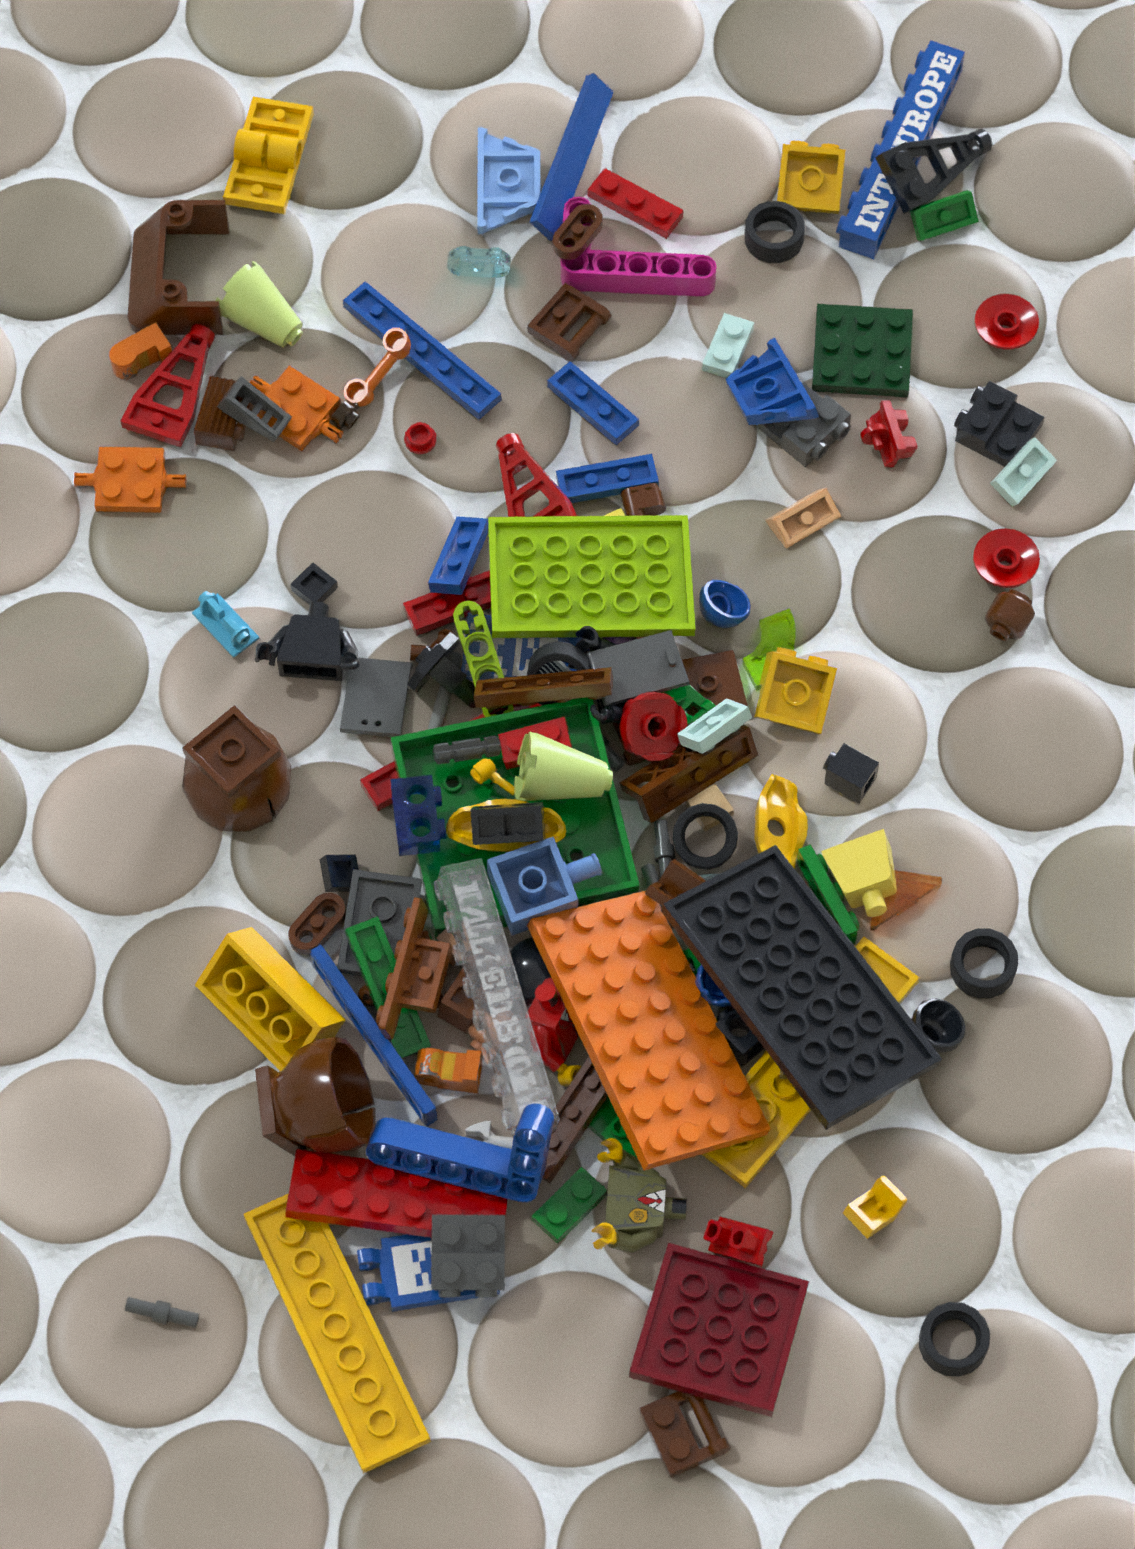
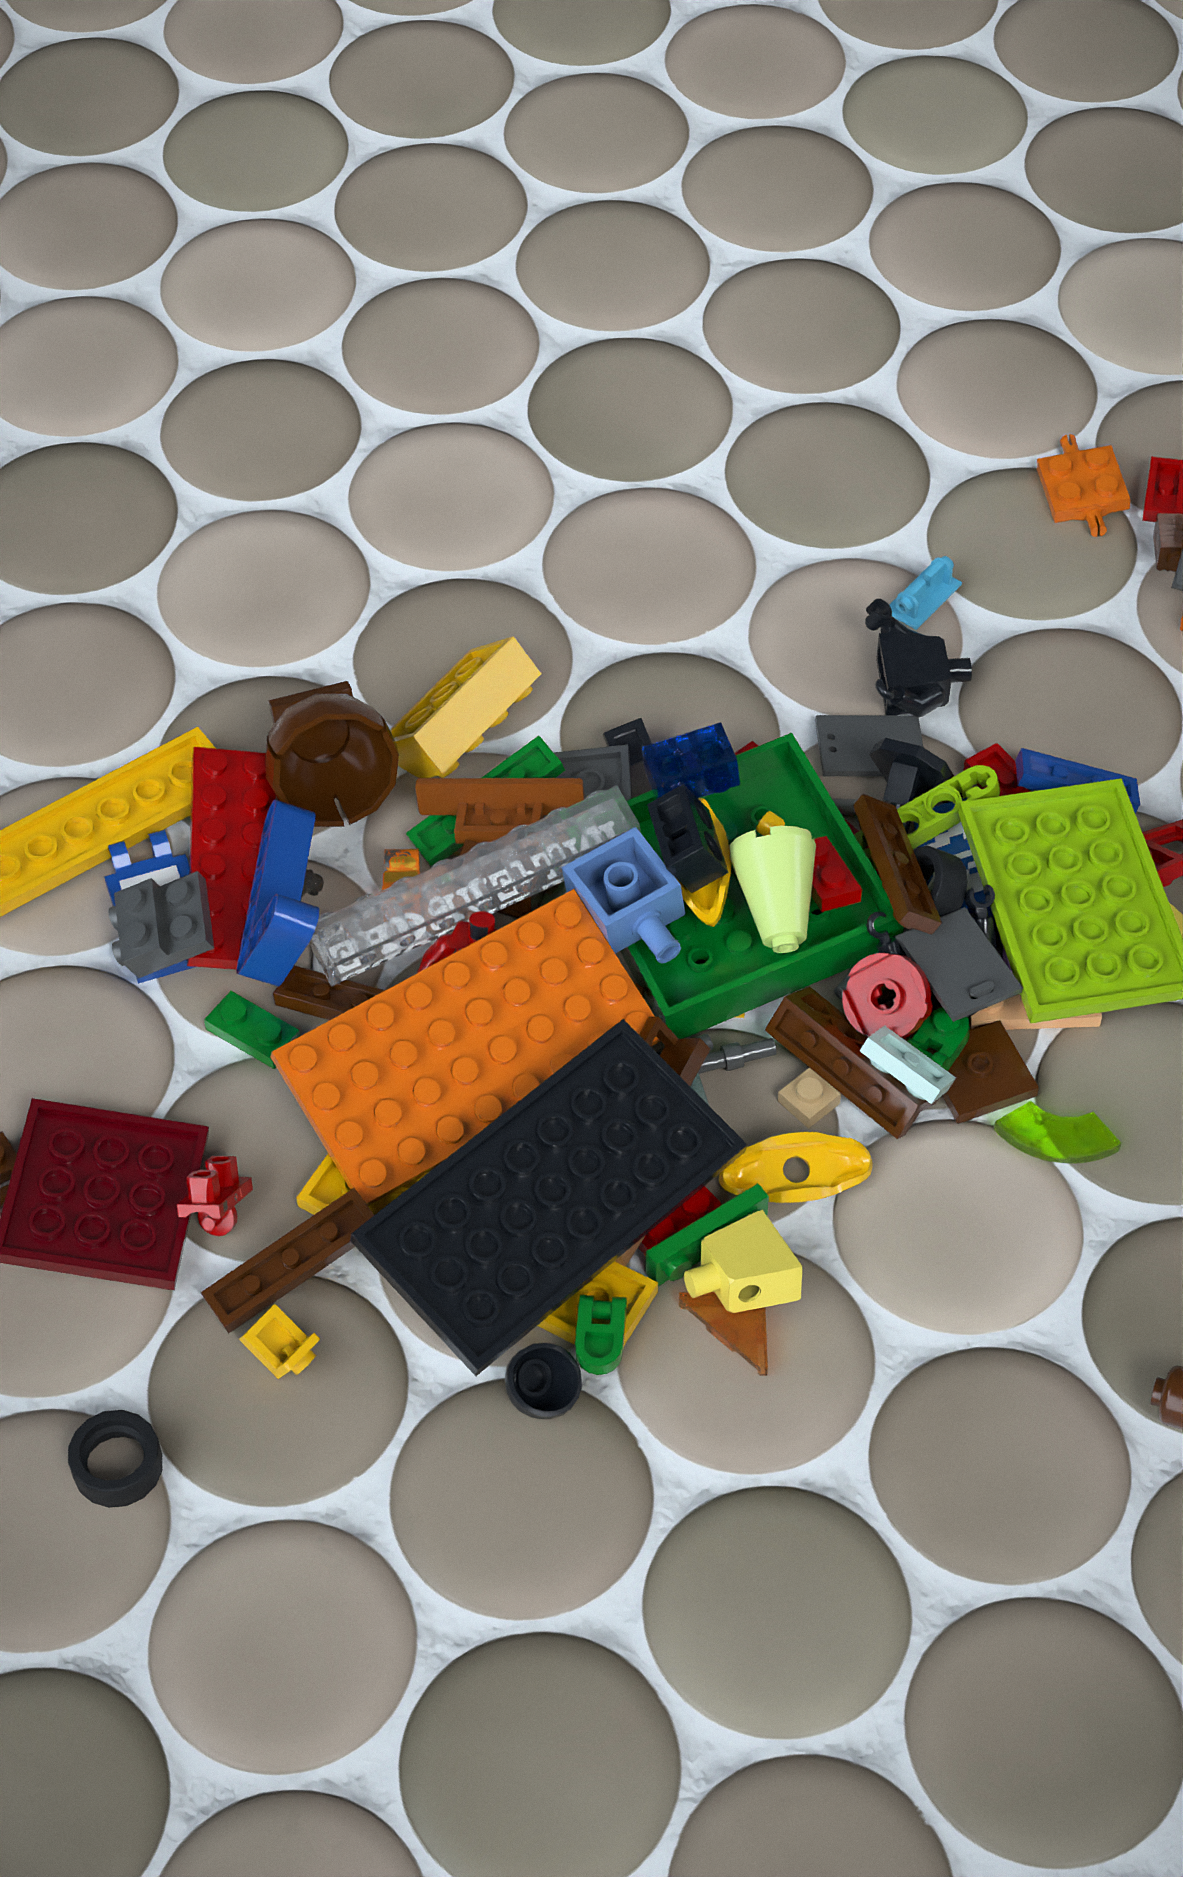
camera: 80 degrees right, 10 degrees down
dark grey bar [125,1297,199,1328] -> none
reddish brown plate [182,705,292,832] -> none
reddish brown plate [288,893,346,955] -> none
black plate [290,563,338,605] -> none
blue tile [310,944,437,1127] -> none
dark grey axle [433,736,501,764] -> none
olive torso [592,1138,687,1253] -> none
black tyre [672,803,738,870] -> none
blue piece [699,580,751,629] -> none
yellow plate [754,647,837,734] -> none
black brick [823,743,879,804] -> none
black tyre [950,928,1018,998] -> none
none -> reddish brown plate [201,1188,374,1334]
none -> green plate [575,1295,627,1375]

